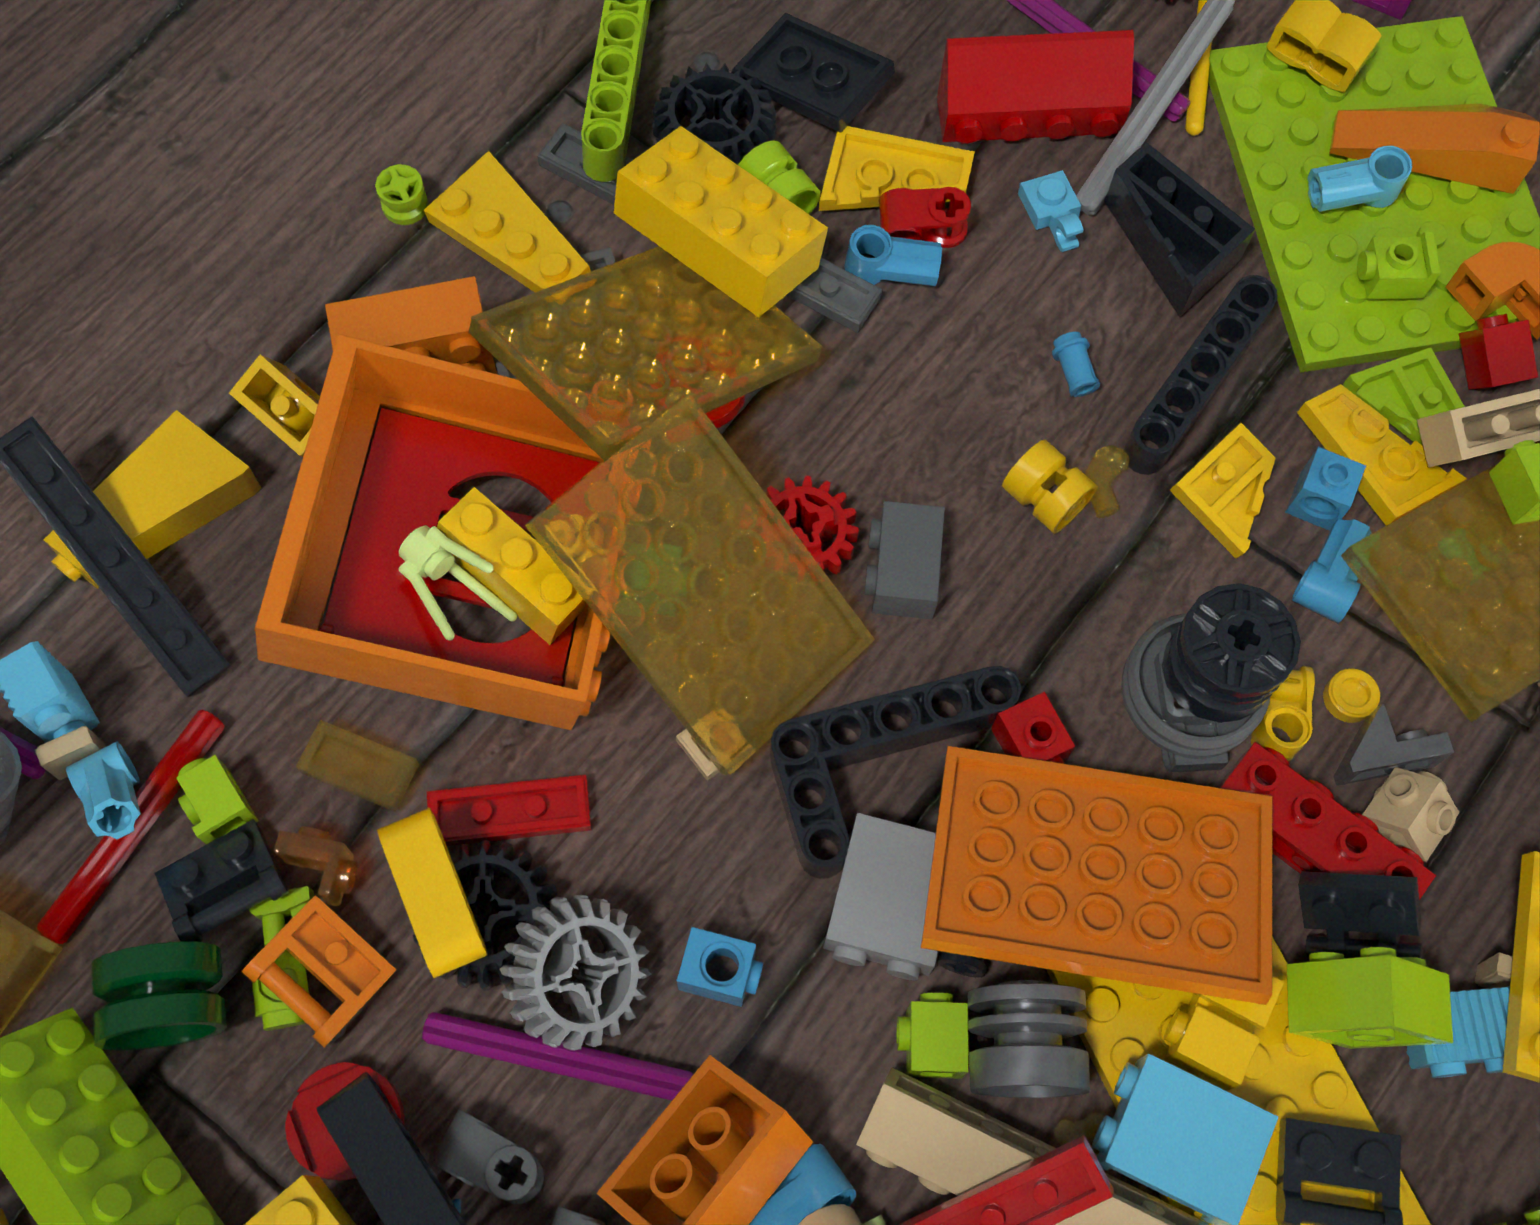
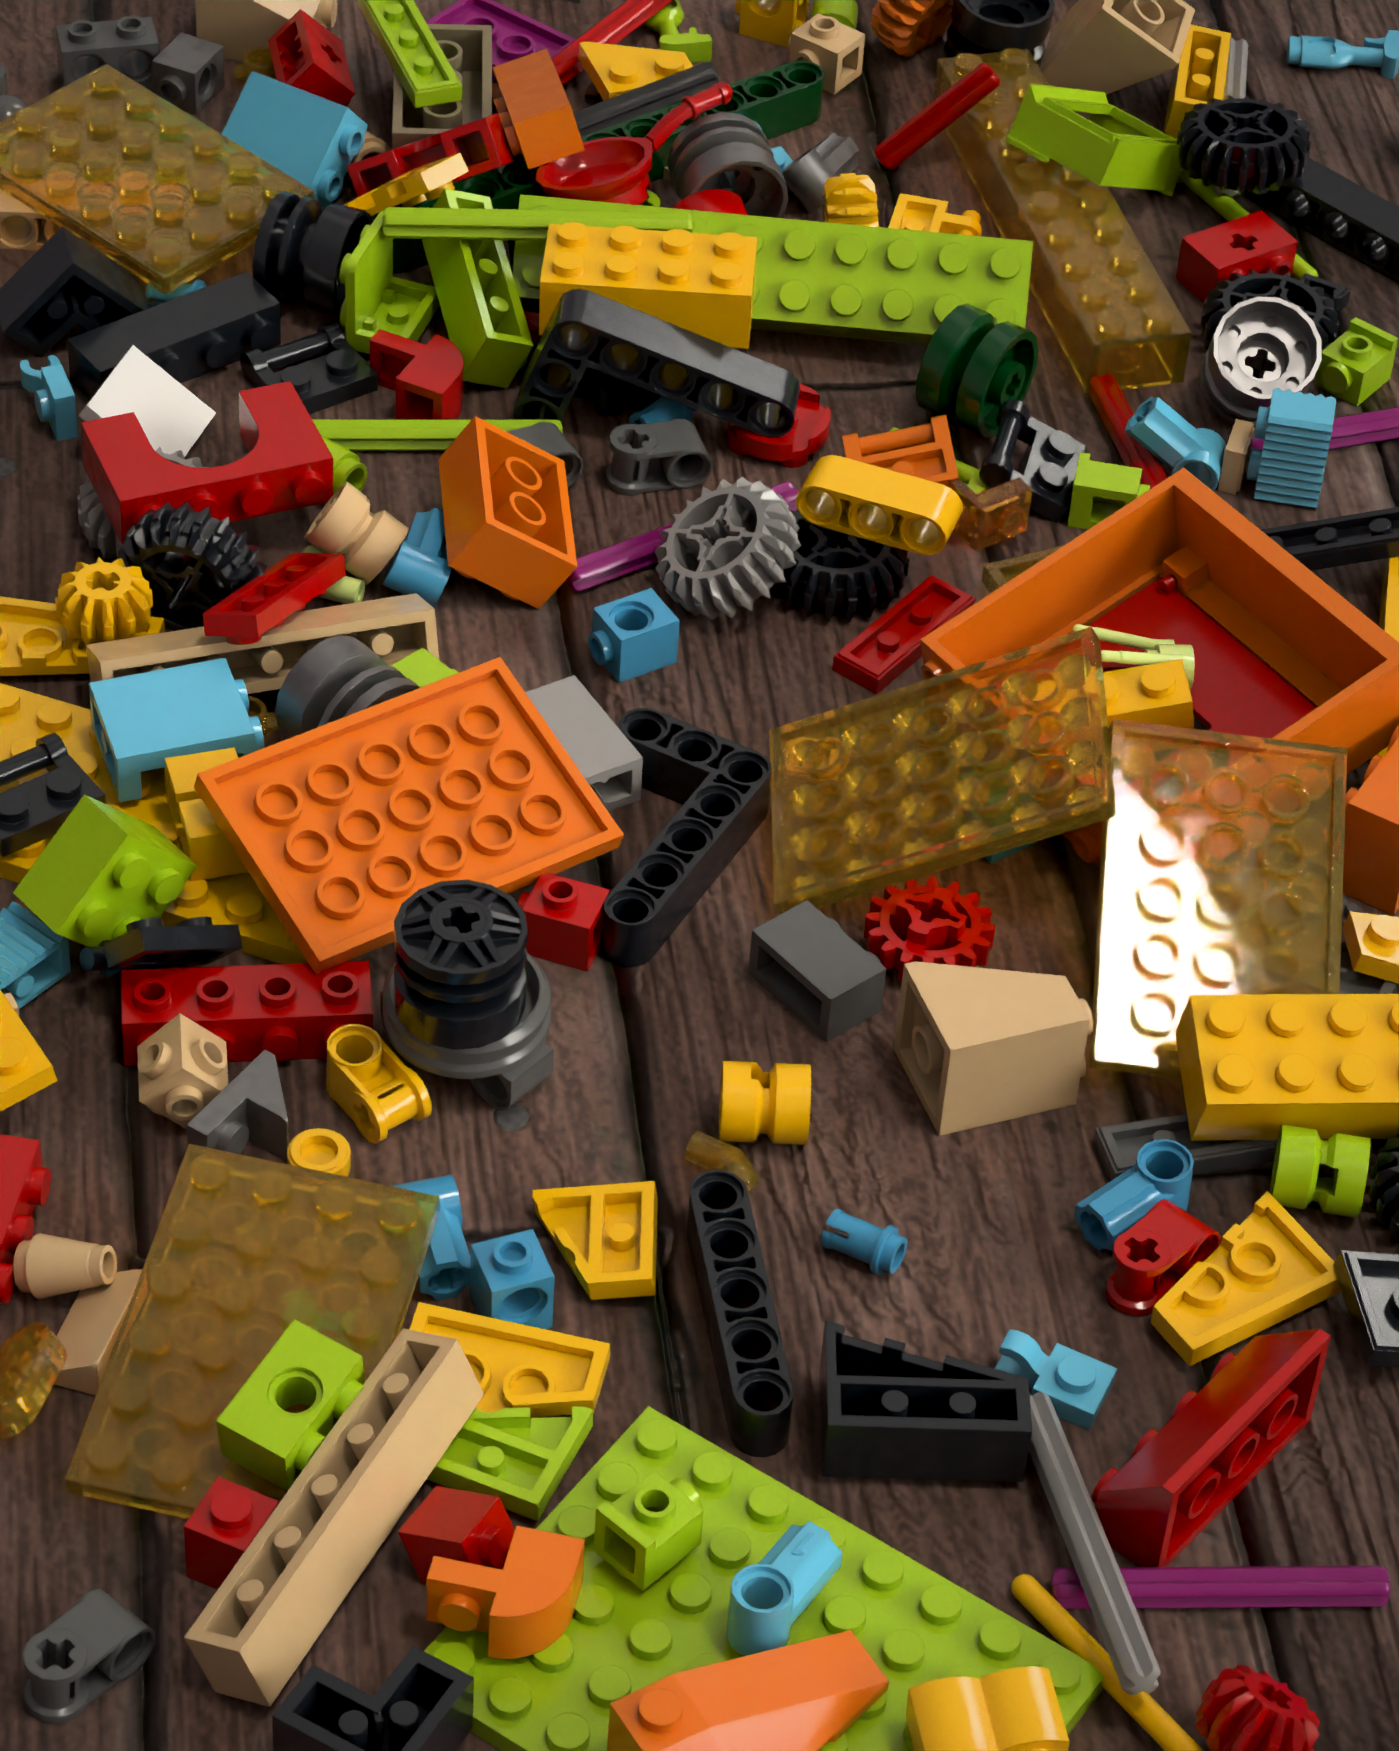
camera: 135 degrees right, 25 degrees down
none -> tan slope [894,961,1093,1136]

